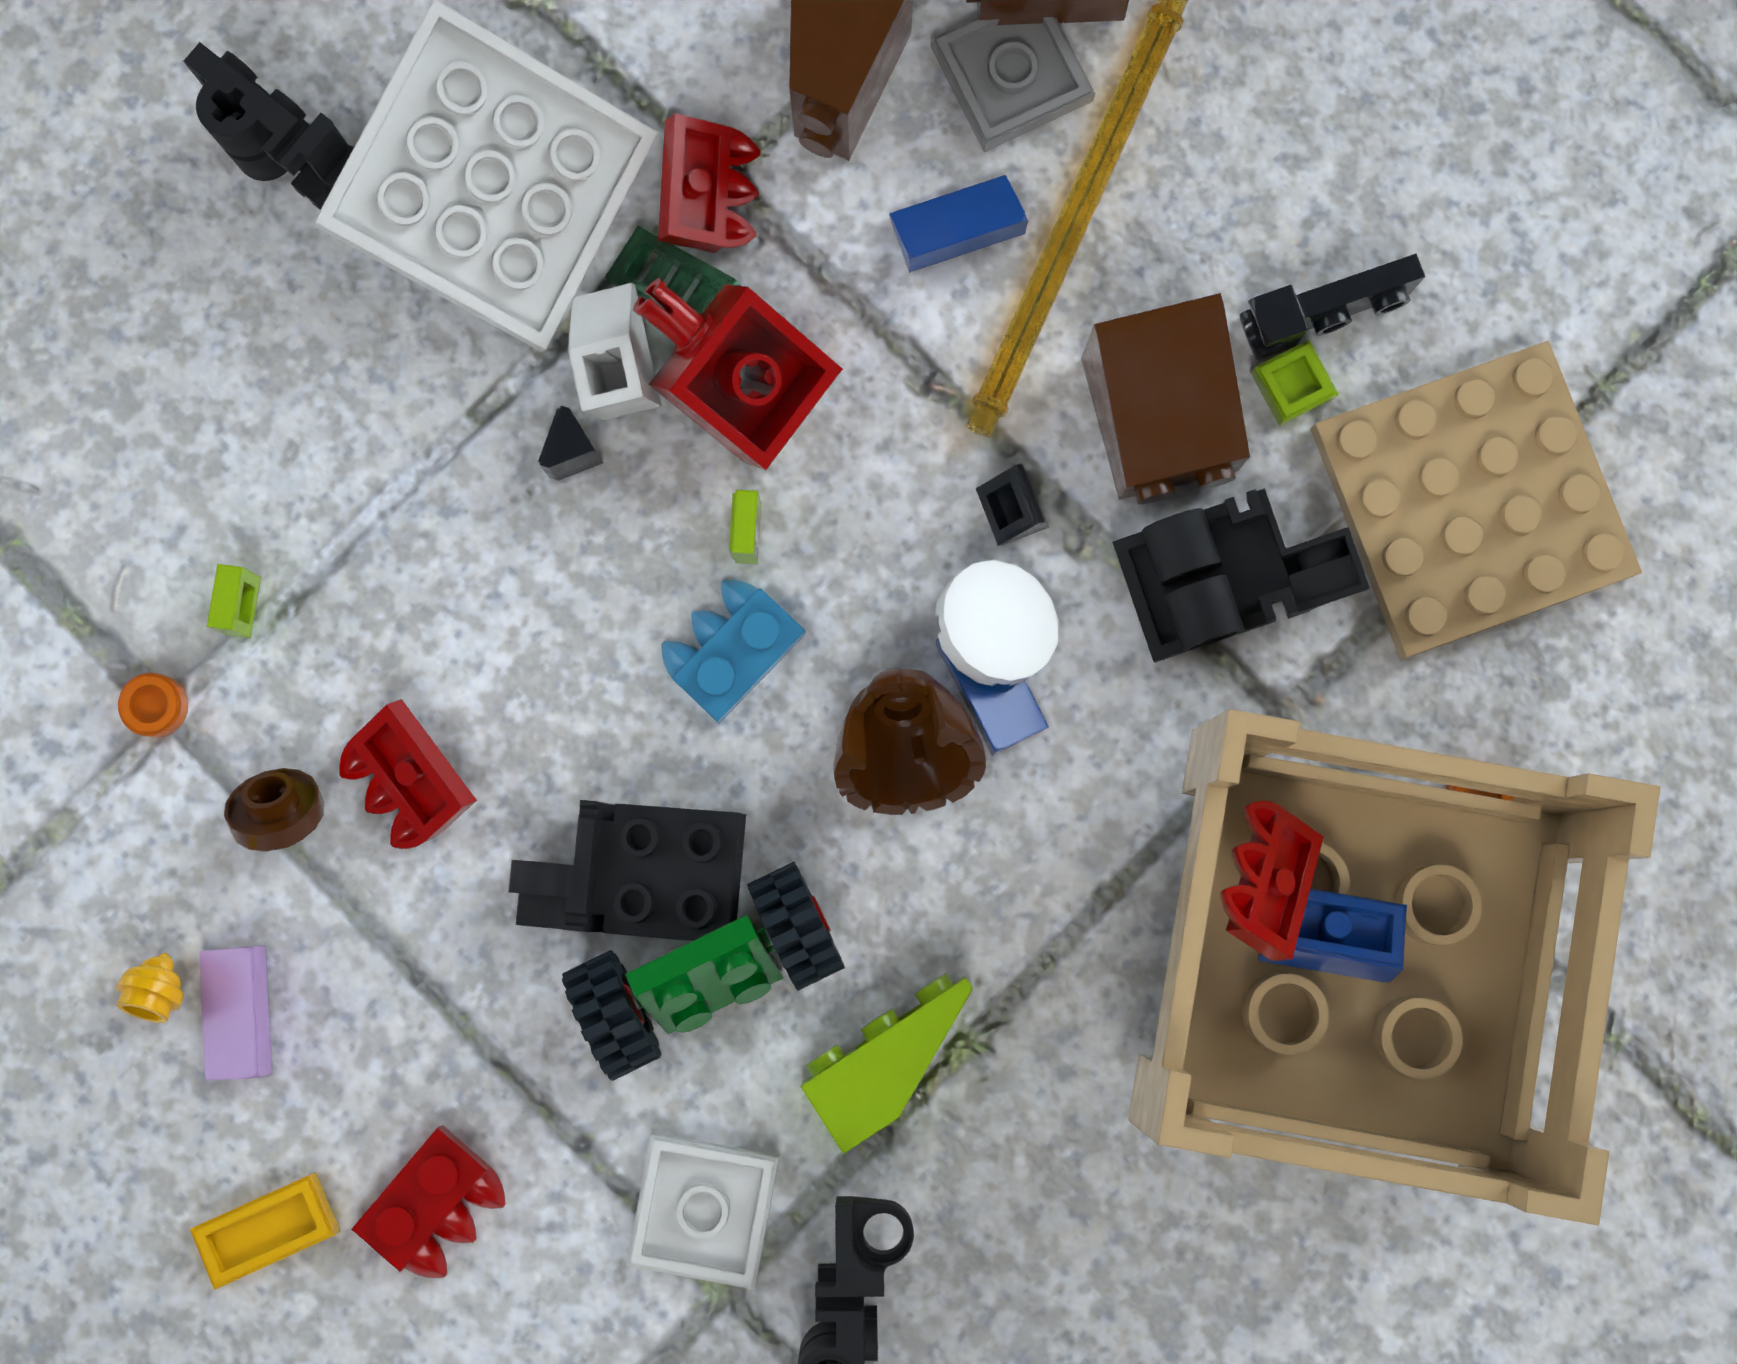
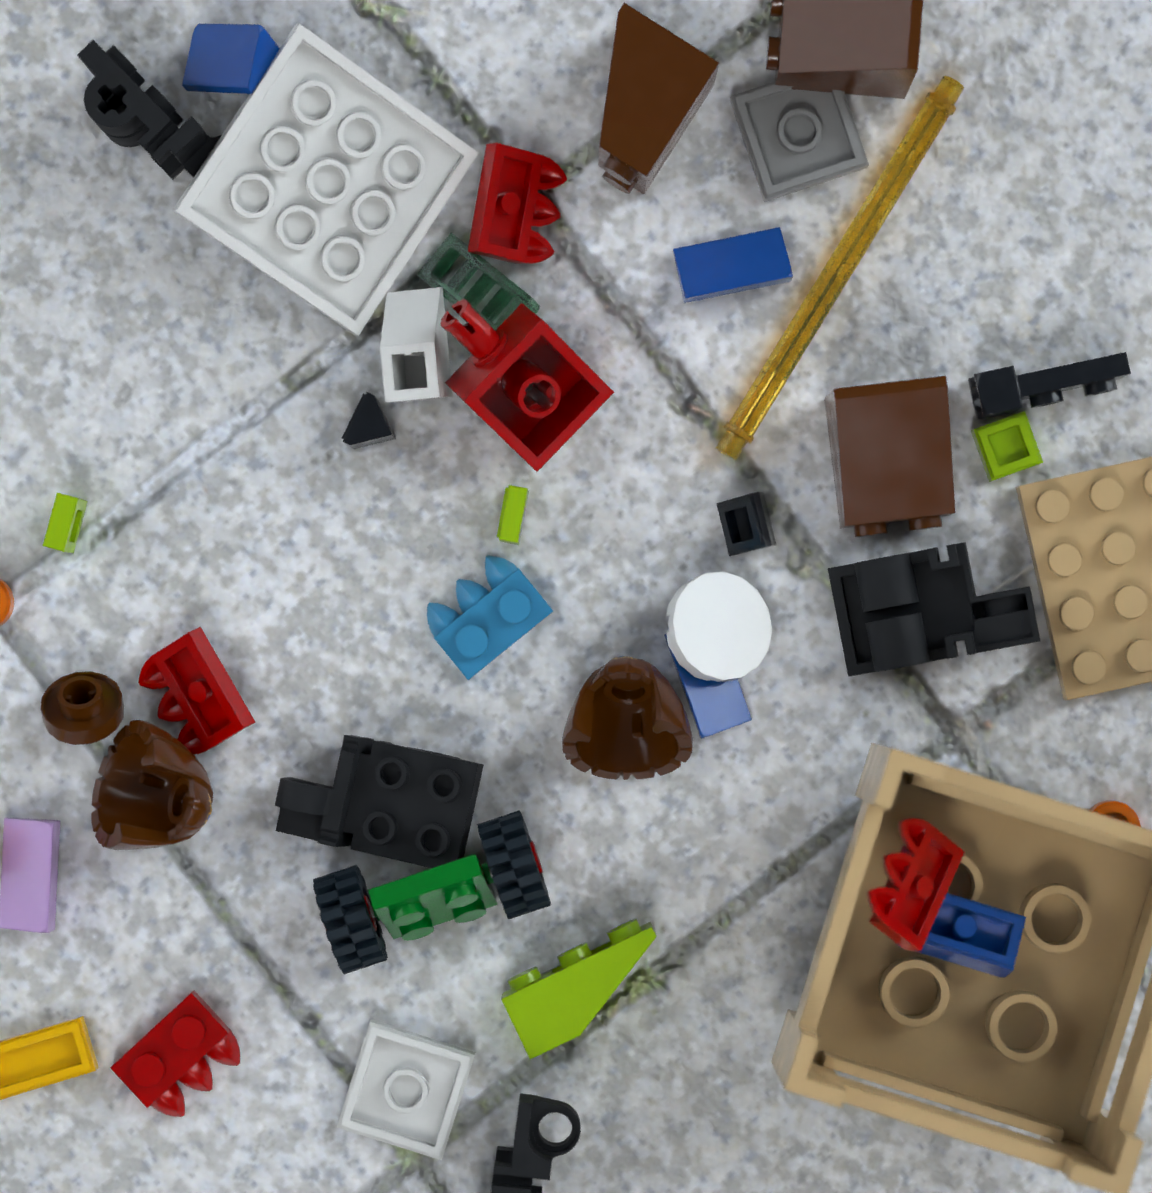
camera: 10 degrees right, 5 degrees up
none -> reddish brown hair [91,720,213,850]
none -> blue slope [182,23,280,94]

